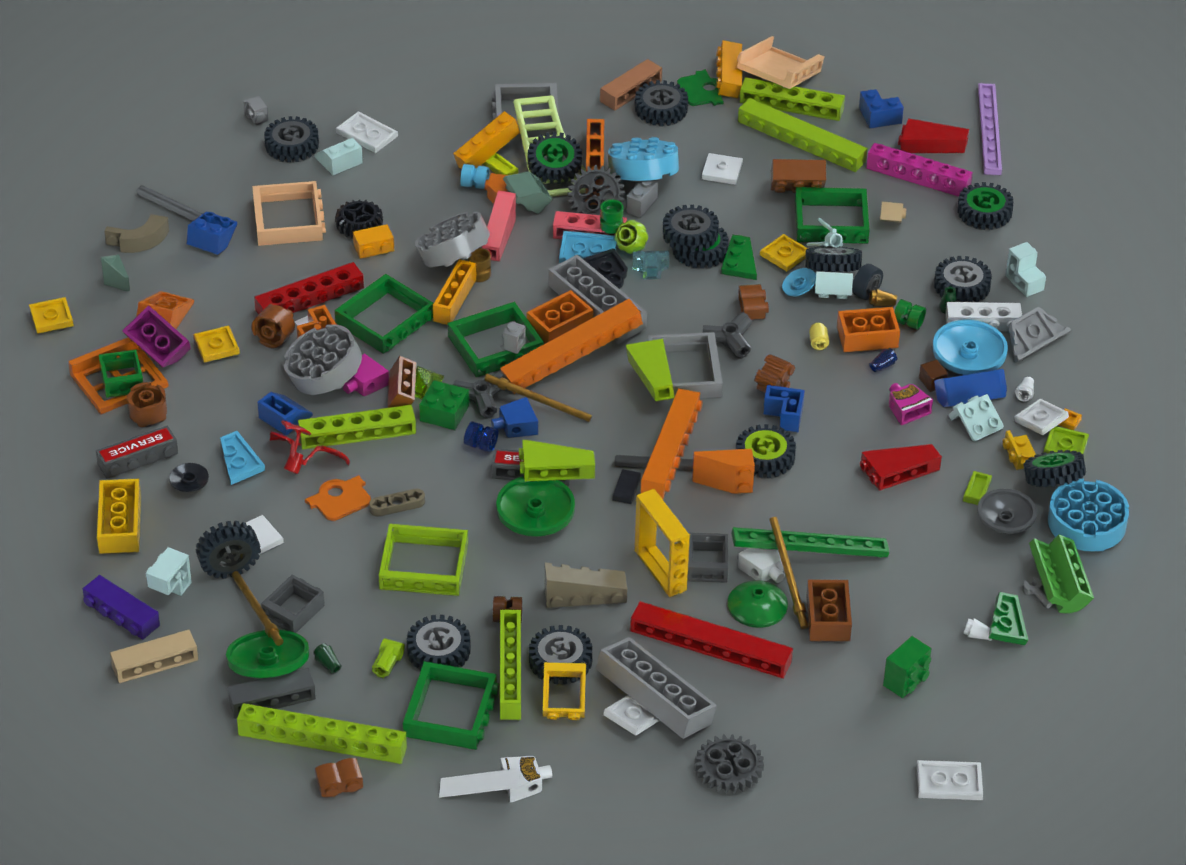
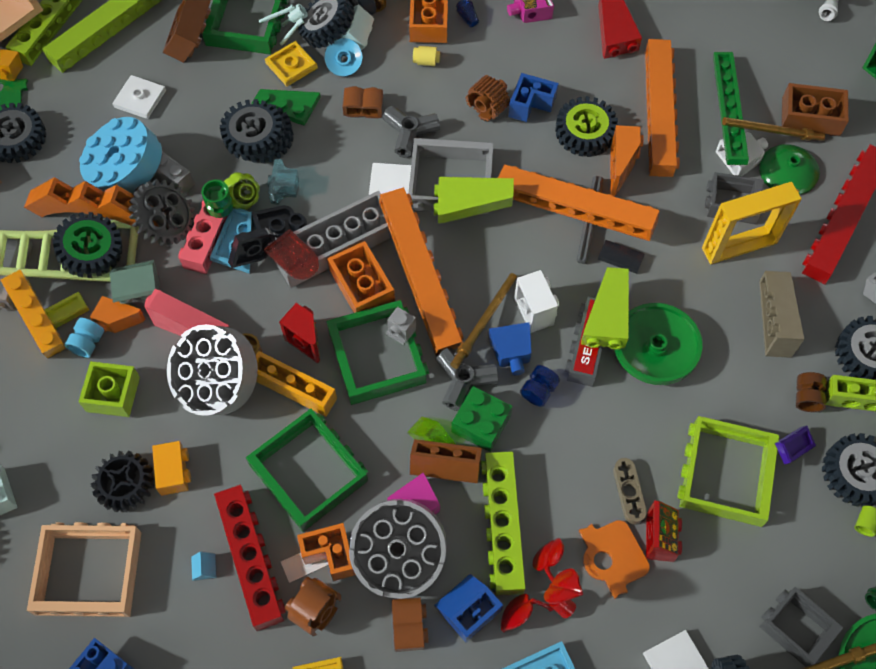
camera: 80 degrees left, 20 degrees up
none -> lime slope [78,361,140,417]
none -> medium azure slope [191,552,217,581]
none -> black plate [228,228,280,268]
none -> clear red window [264,229,319,280]
none -> red slope [279,303,320,364]
none -> white tile [369,163,411,195]
none -> dark orange brick [392,597,429,652]
none -> white brick [514,270,559,333]
none -> orange brick [645,39,680,177]
none -> red slope [646,500,682,562]
none -> dark purple tile [775,425,816,464]

